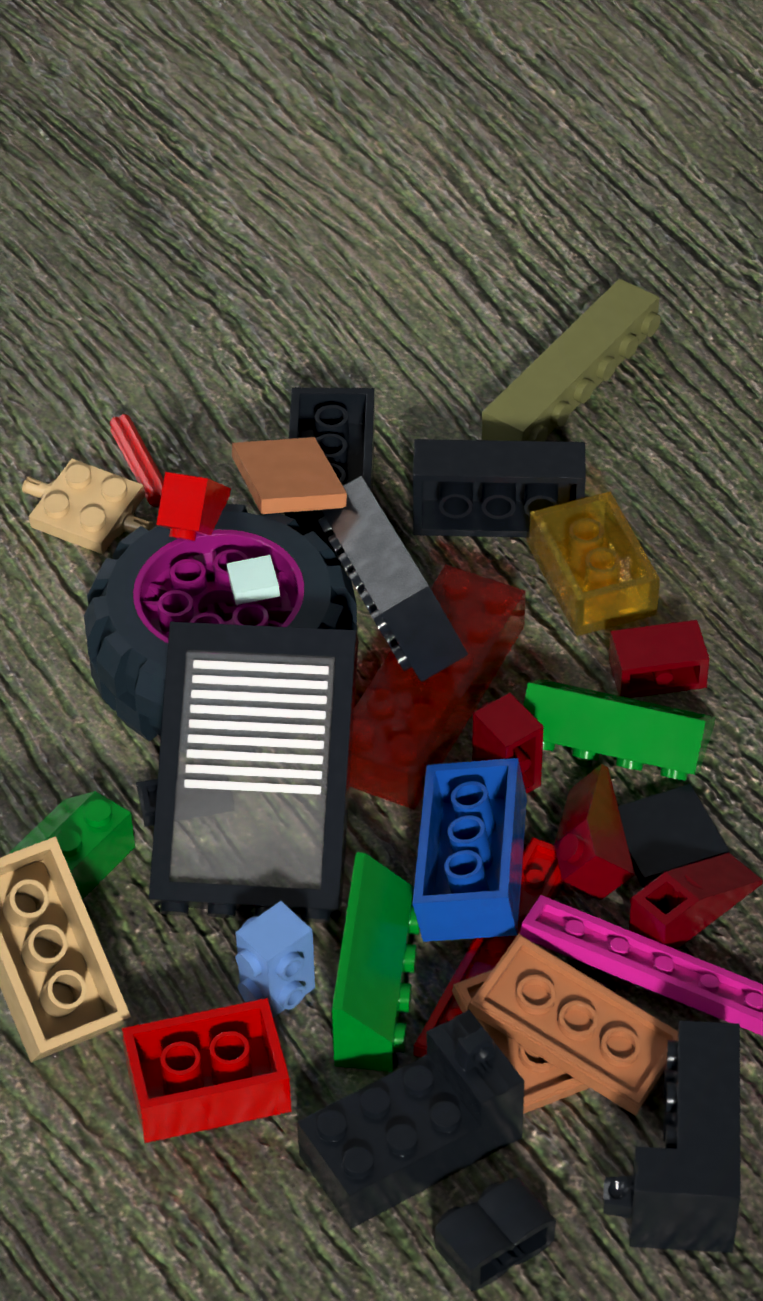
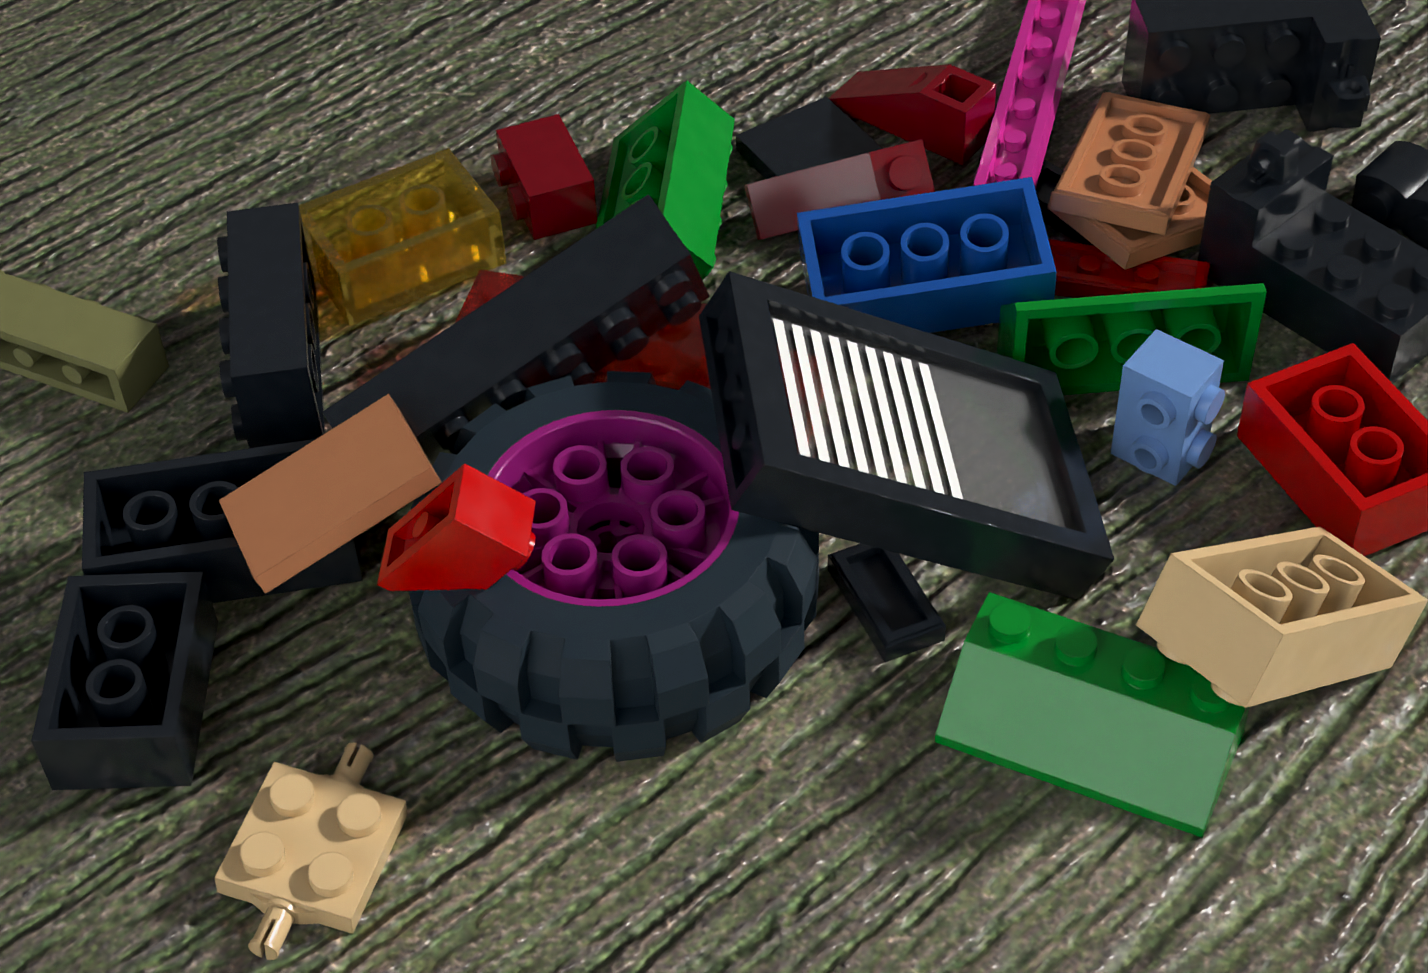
camera: 100 degrees left, 0 degrees up
red axle [110,414,164,507] -> none
light aqua tile [226,555,280,605] -> none
dark red brick [472,693,544,794] -> none
none -> black brick [31,572,218,790]

